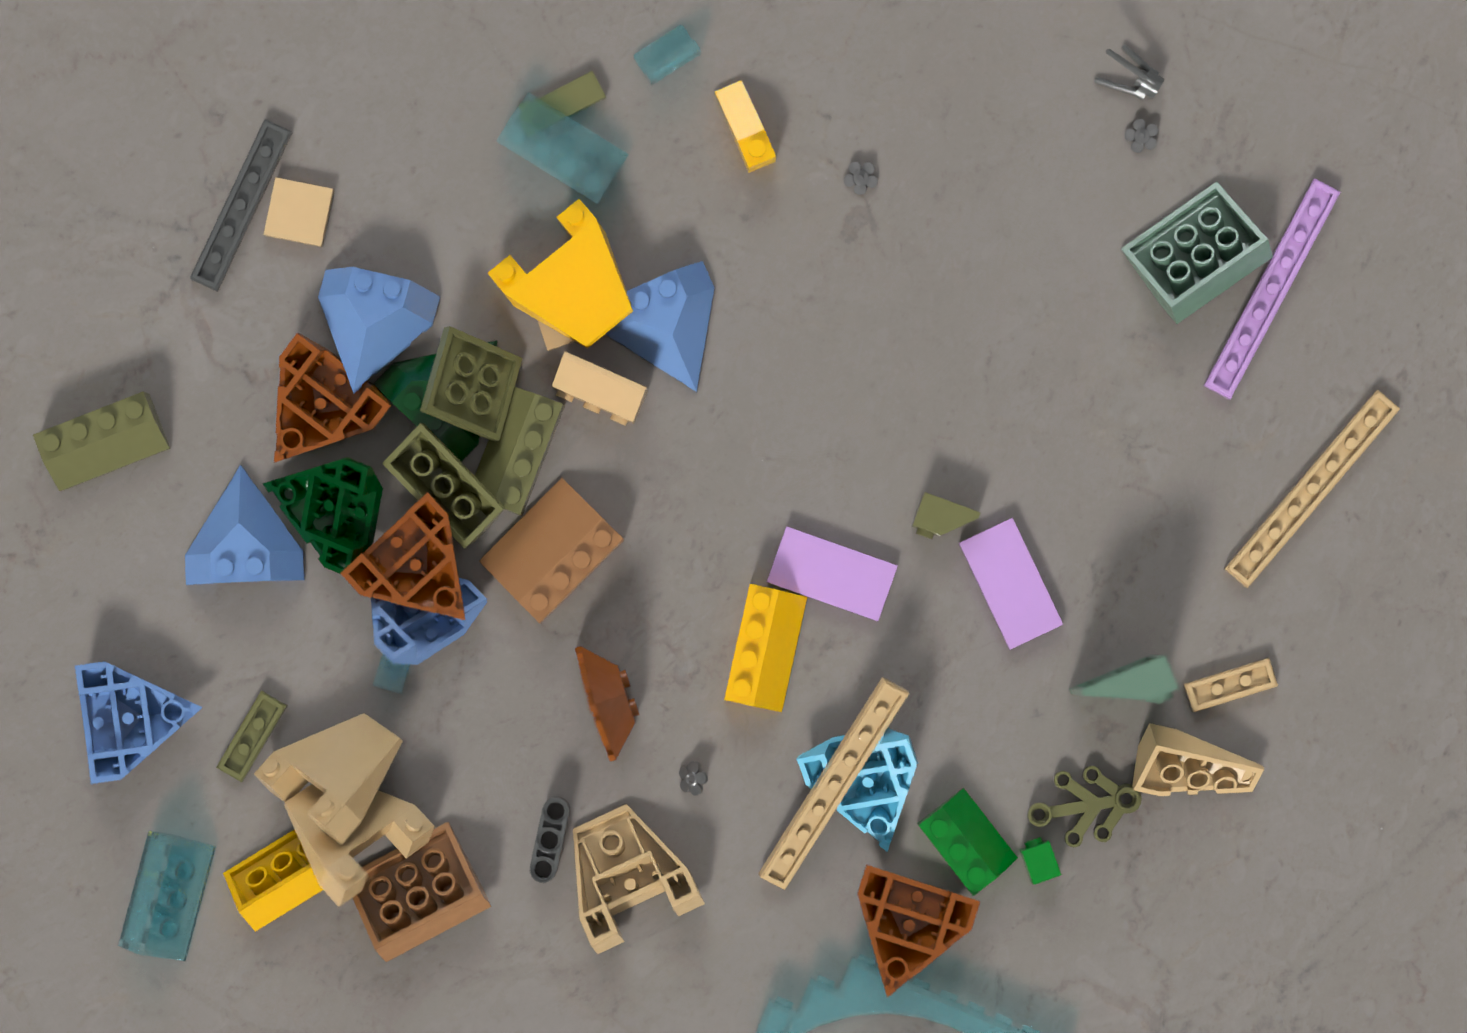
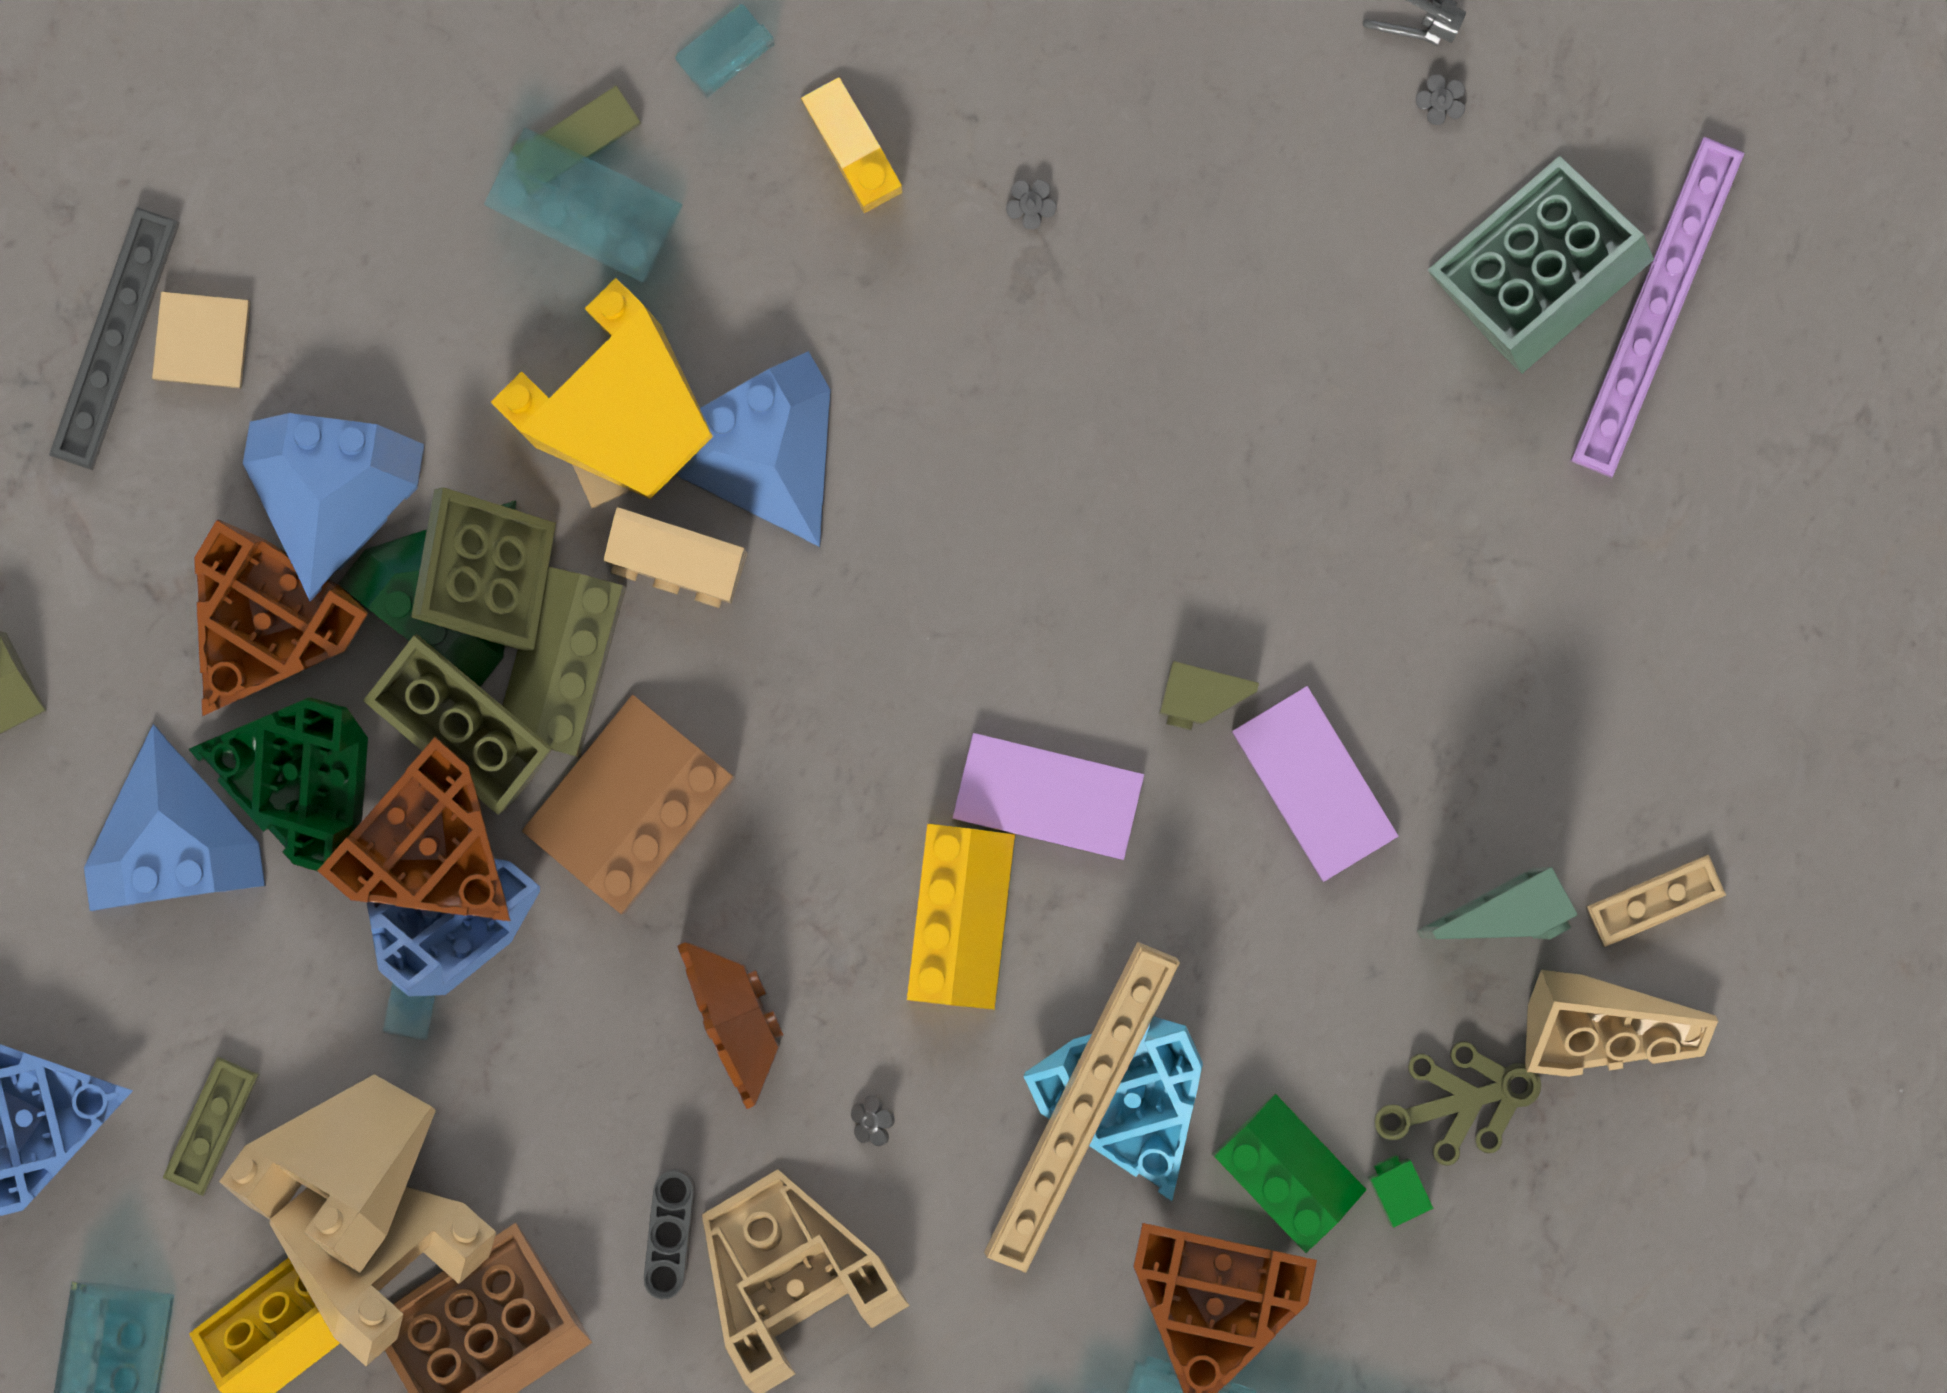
camera: 10 degrees left, 0 degrees up
tan tile [1224,390,1400,588] -> none

